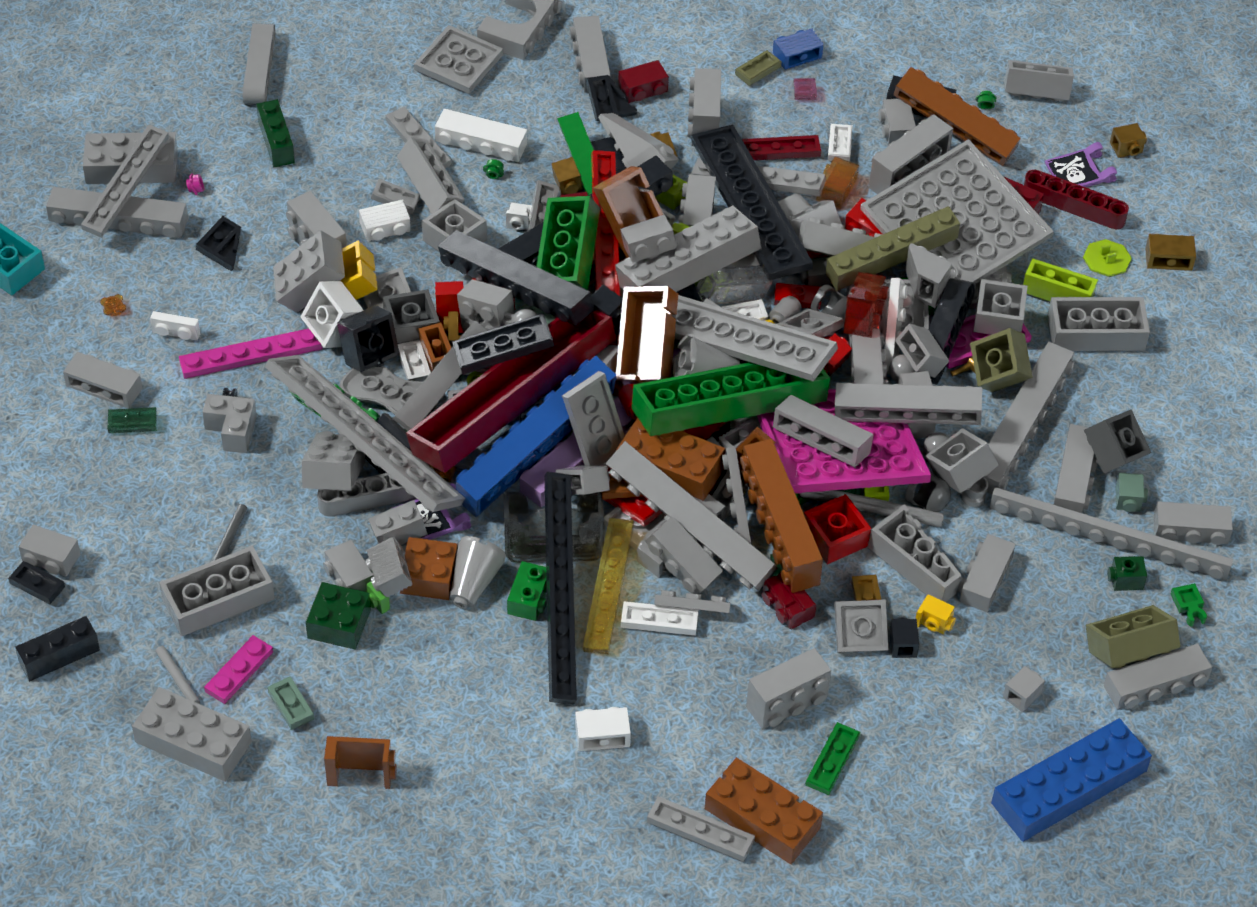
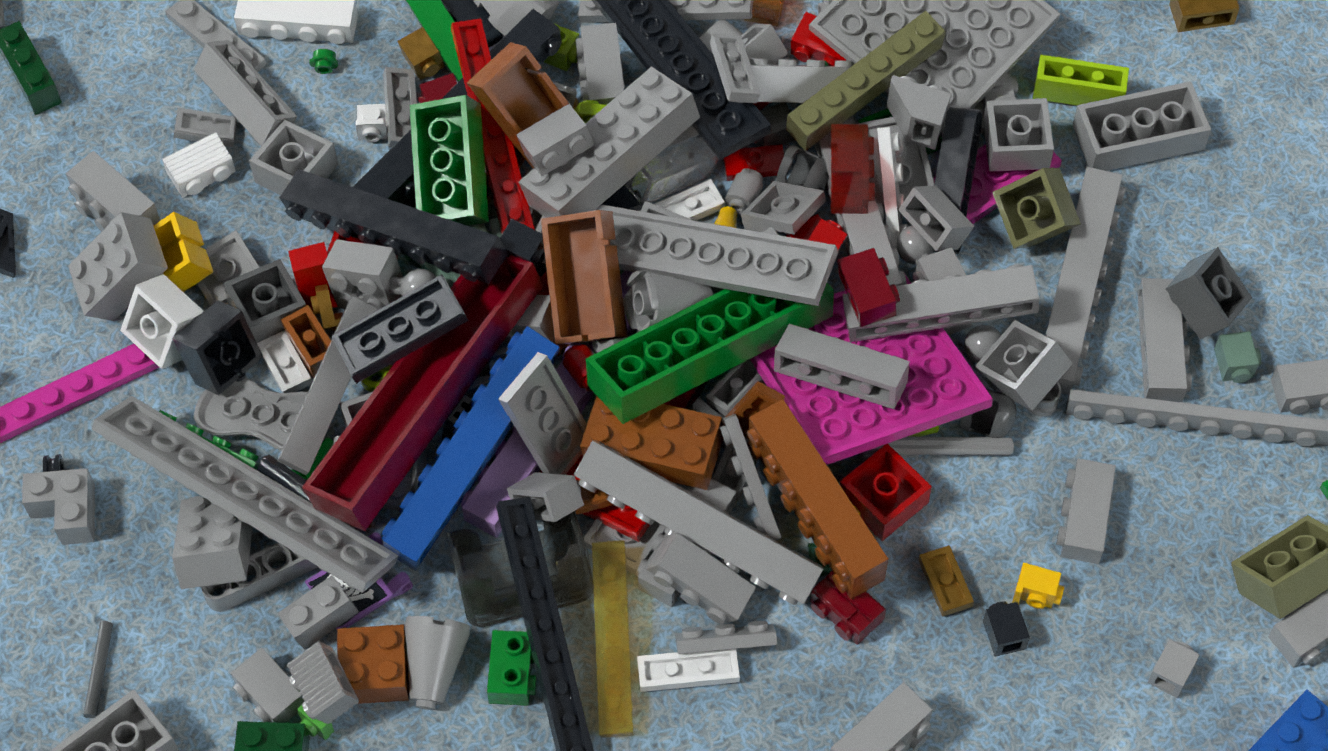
camera: 10 degrees left, 10 degrees up
light grey plate [834,600,888,653] -> none
light grey wedge [868,504,962,602] -> none
pearl gold hand [950,357,975,377] -> none
lime piece [1083,239,1132,277] -> none
dark green brick [1107,556,1147,591] -> none
none -> light grey plate [710,33,760,103]
none -> dark red brick [838,248,900,327]

